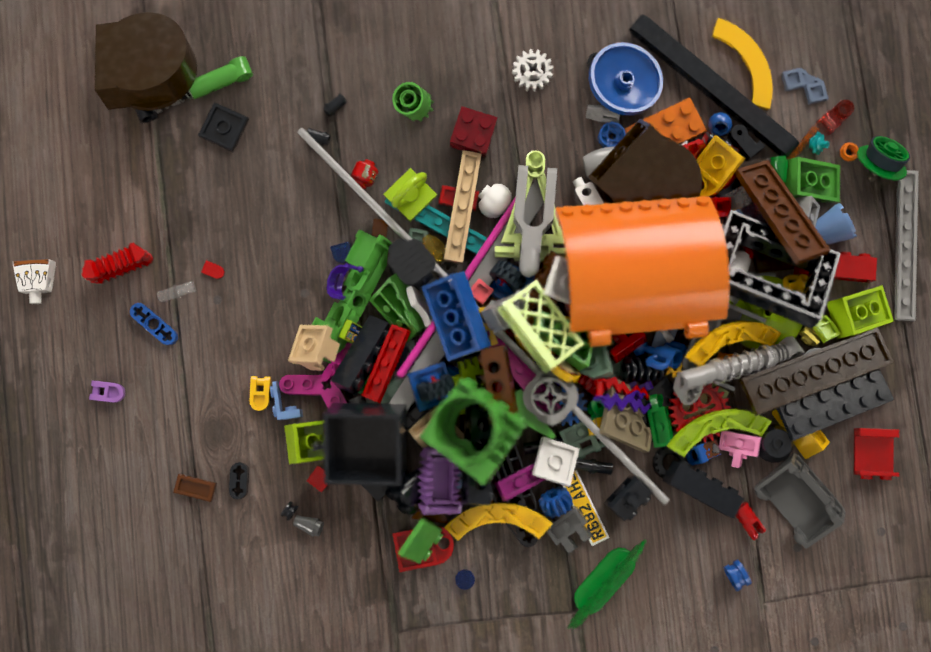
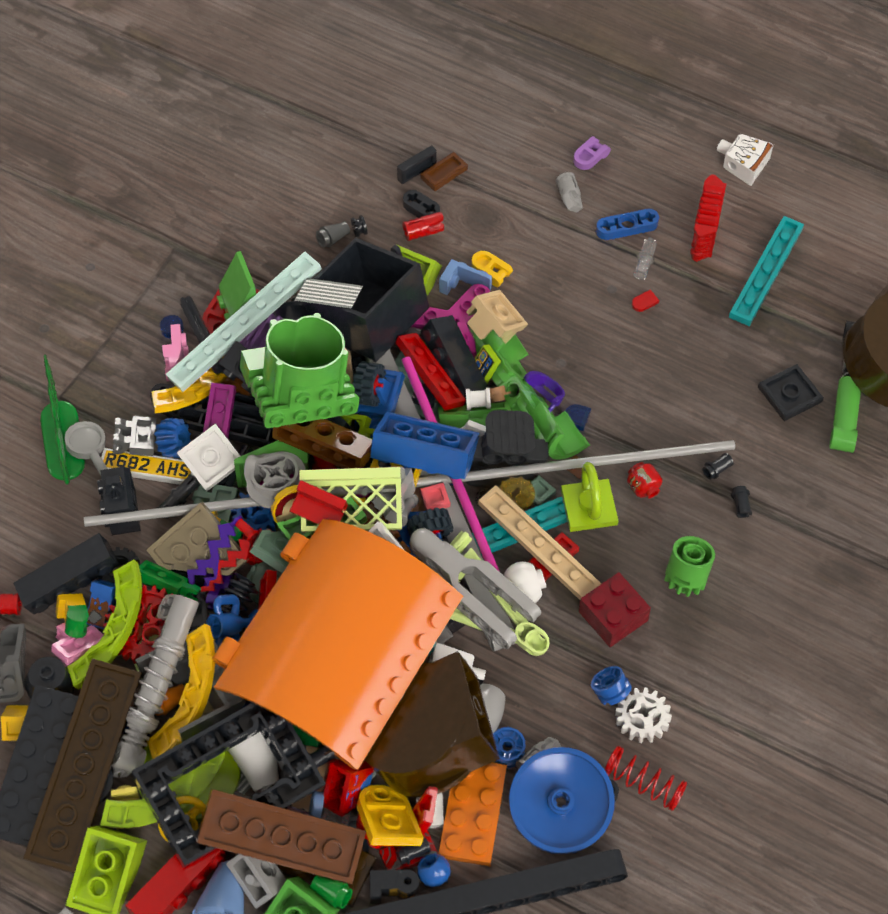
camera: 125 degrees right, 25 degrees down
none -> leg [55,593,89,638]
none -> light grey piece [64,421,108,475]
none -> bright pink slope [162,324,189,381]
none -> light aqua plate [166,252,322,392]
none -> black axle [180,296,224,374]
none -> red panel [289,480,348,525]
none -> sticker [295,278,363,308]
none -> black tile [397,145,437,184]
none -> red hinge [402,212,444,241]
none -> white bush [466,387,491,410]
none -> medium nougat plate [490,385,511,403]
none -> light grey hinge [556,172,583,213]
none -> blue wheel [591,666,632,706]
none -> red piece [604,745,687,811]
none -> teal plate [729,216,804,327]

